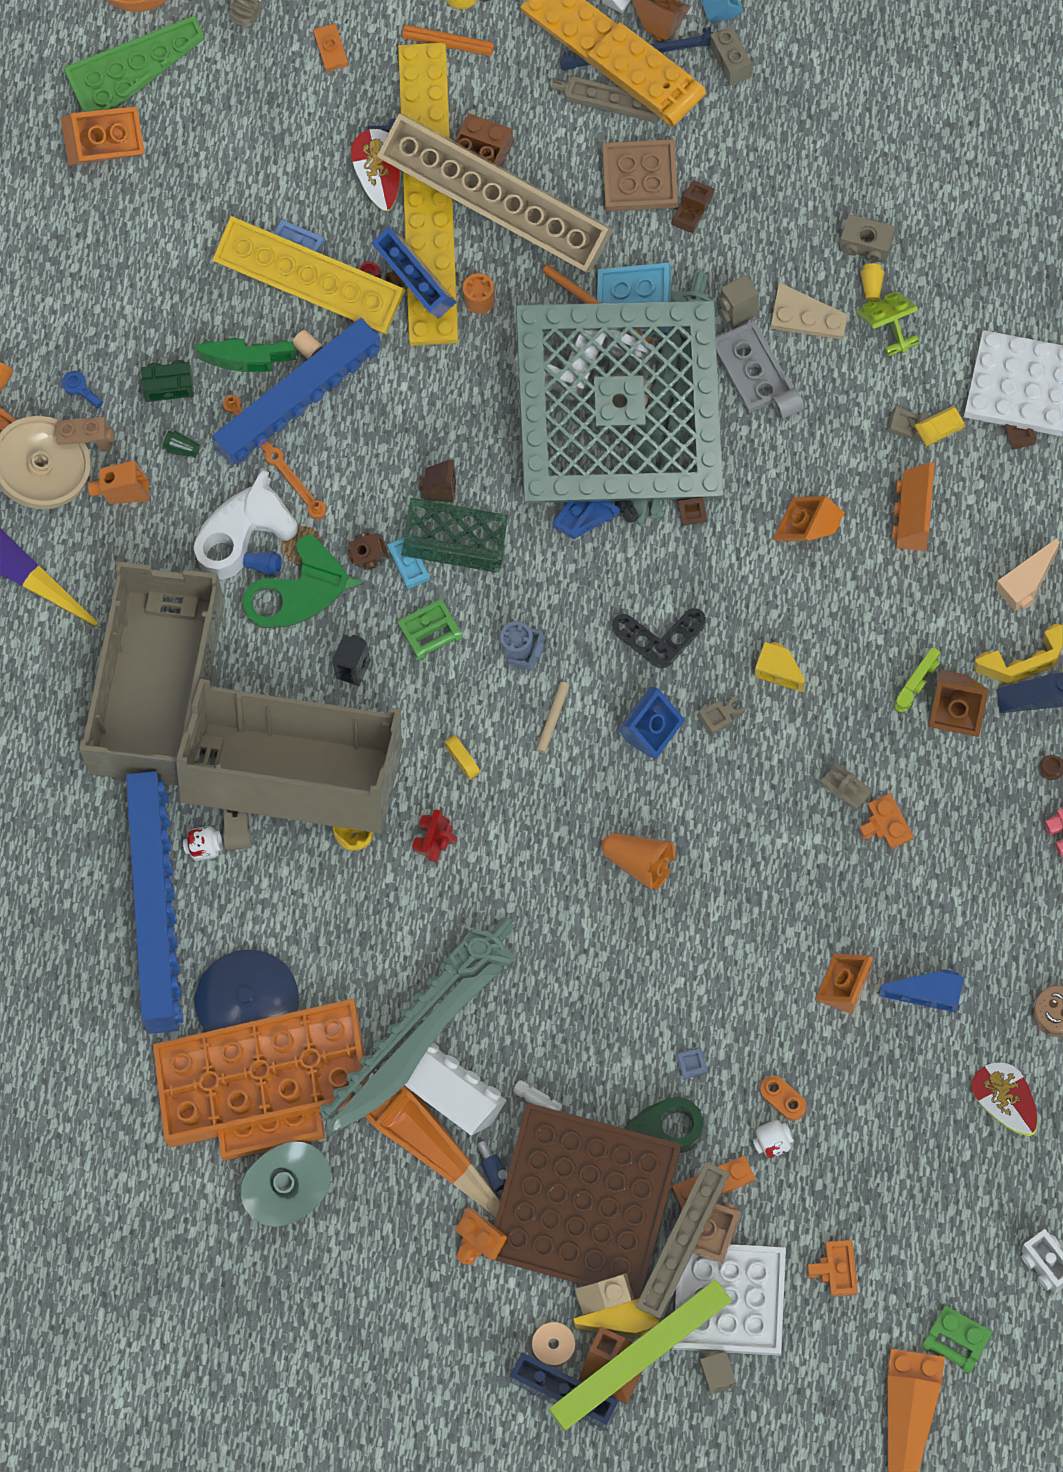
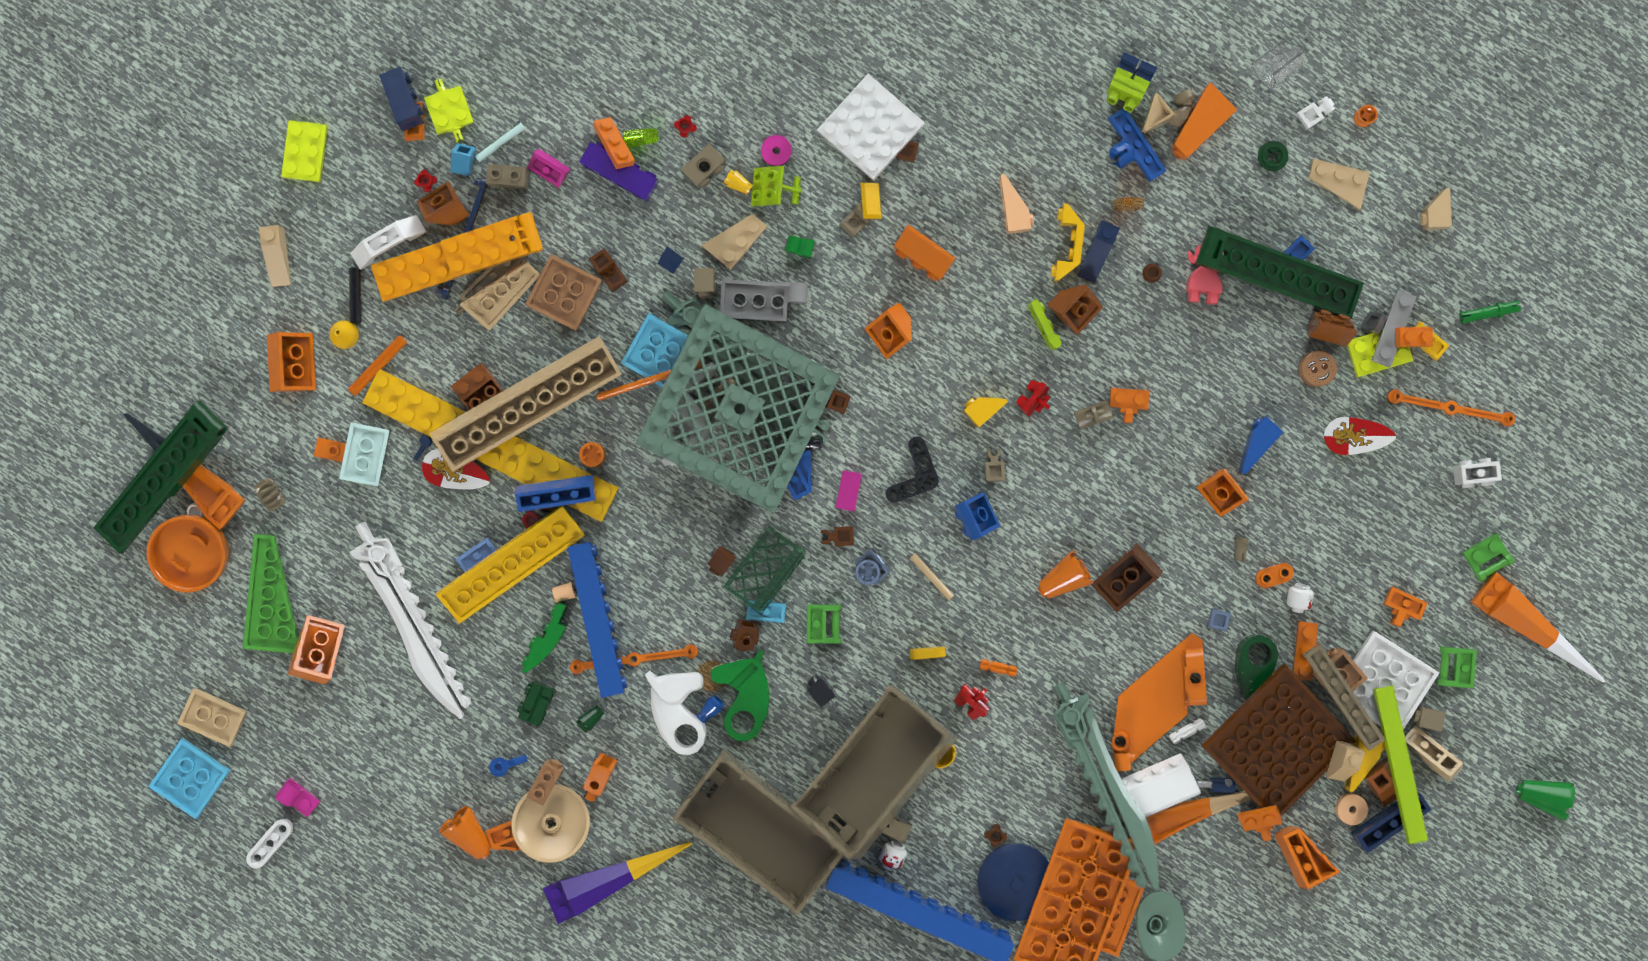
camera: 60 degrees left, 20 degrees up
none -> light aqua plate [339,422,390,486]
none -> white piece [350,521,471,719]
none -> tan wing [460,260,540,331]
none -> light aqua bar [475,123,526,162]
none -> dark pink slope [527,149,571,188]
none -> dark purple brick [579,142,659,203]
none -> orange plate [593,117,635,169]
none -> clear neon green hinge [623,128,659,148]
none -> dark blue slope [657,247,684,274]
none -> red plate [674,115,697,138]
none -> dark pink piece [761,135,792,166]
none -> green leg [784,236,815,259]
none -> reddish brown plate [821,526,854,546]
none -> dark pink slope [836,470,862,511]
none -> orange axle [979,659,1017,677]
none -> reddish brown plate [984,824,1007,847]
none -> red hips [1016,380,1050,417]
none -> reddish brown slope [1091,543,1163,612]
none -> orange panel [1112,633,1207,771]
none -> dark tan pin [1233,537,1249,561]
none -> orange wedge [1274,825,1340,889]
none -> tan slope [1405,725,1463,783]
none -> bright green plate [1437,646,1477,688]

